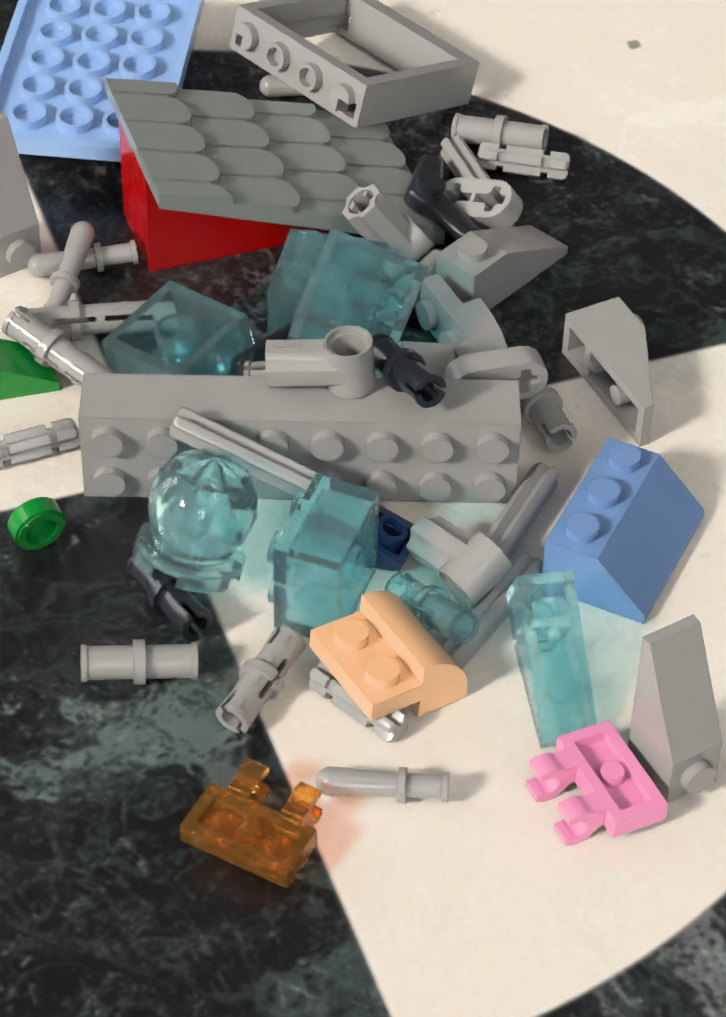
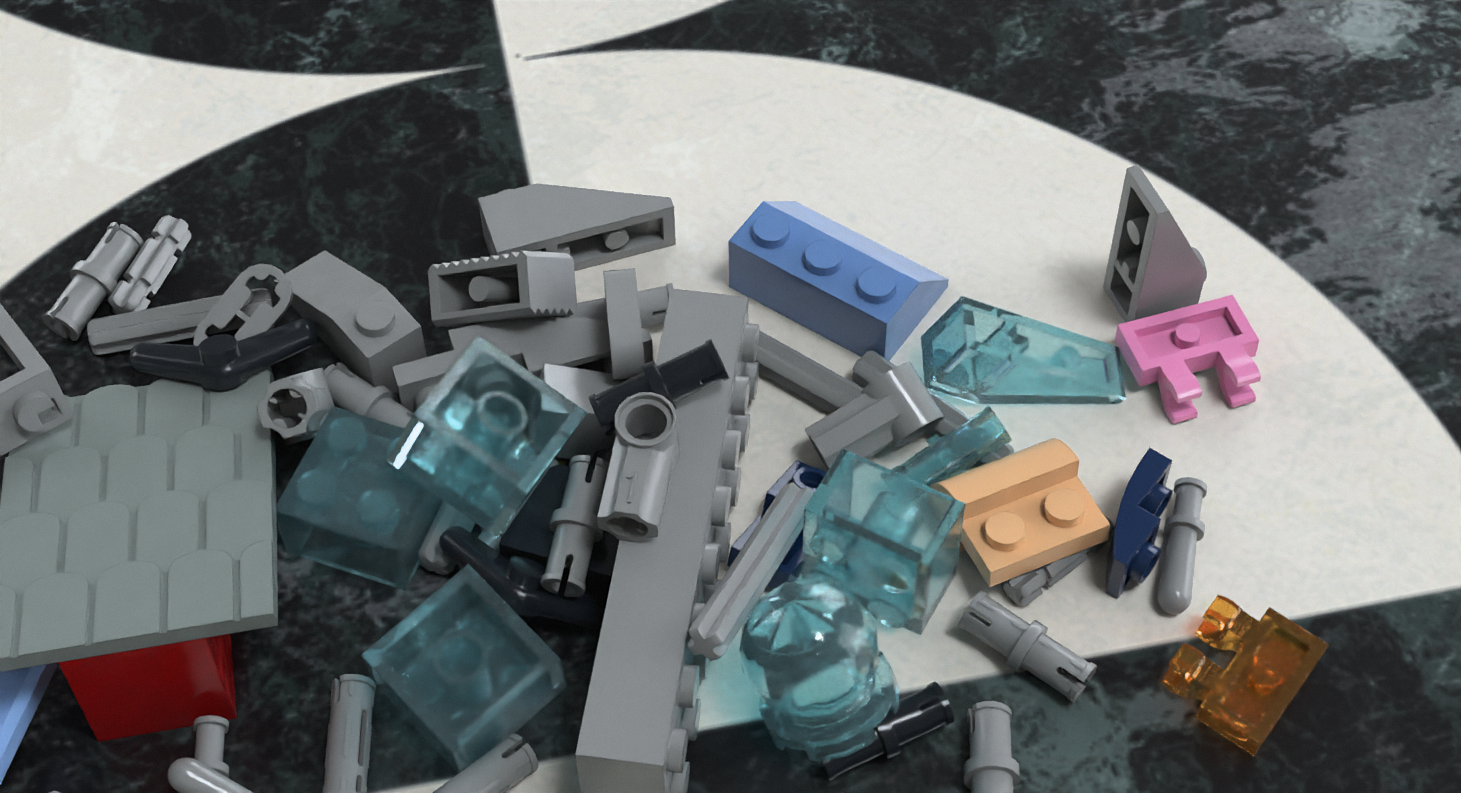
camera: 80 degrees left, 10 degrees up
none -> light grey brick [428,250,577,327]
none -> dark blue slope [1106,448,1173,599]

